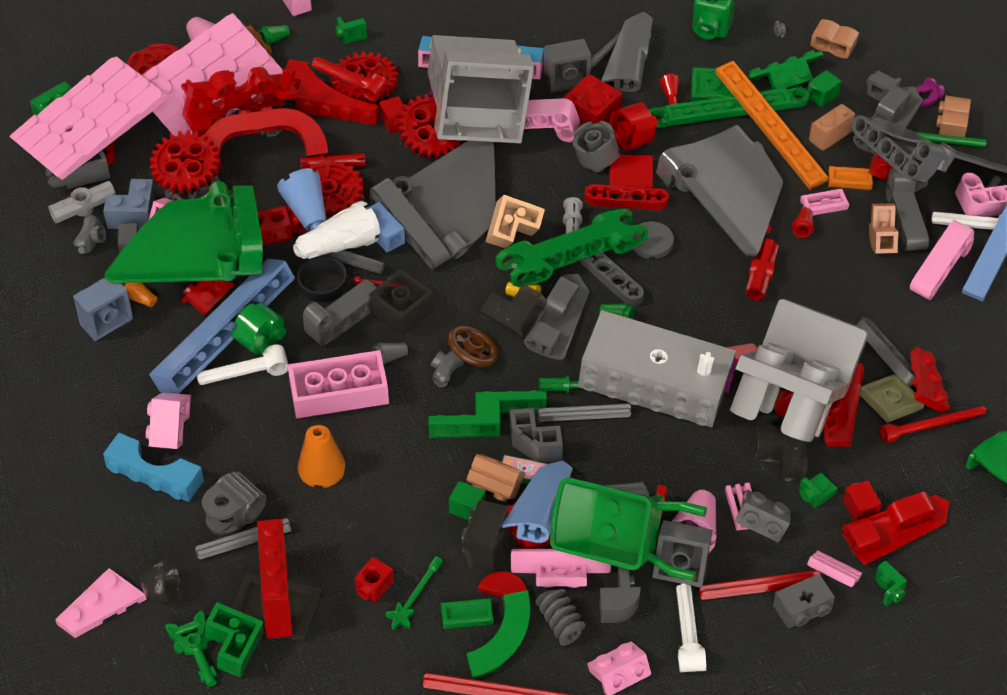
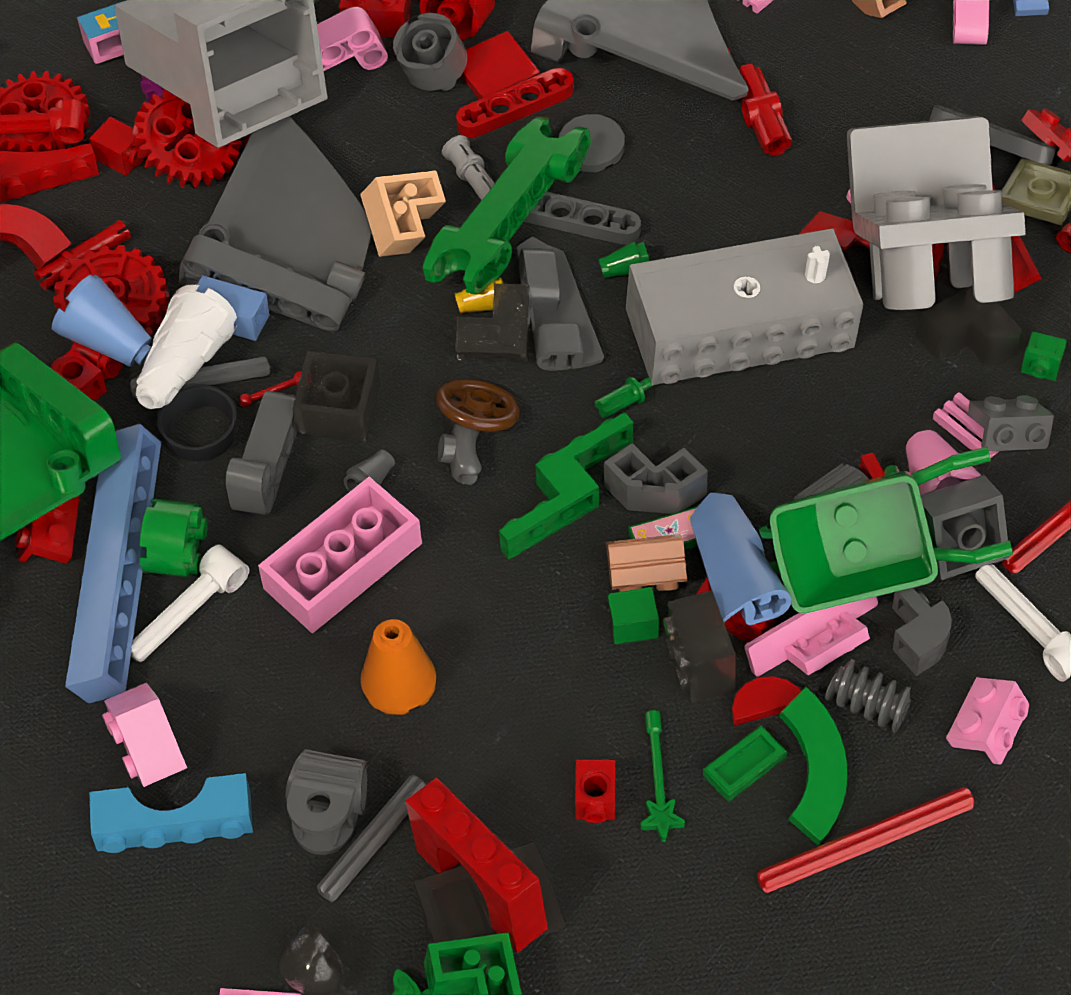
camera: 30 degrees left, 5 degrees up
dark grey axle [538,403,631,422] -> none
red cone [792,207,814,238] -> none

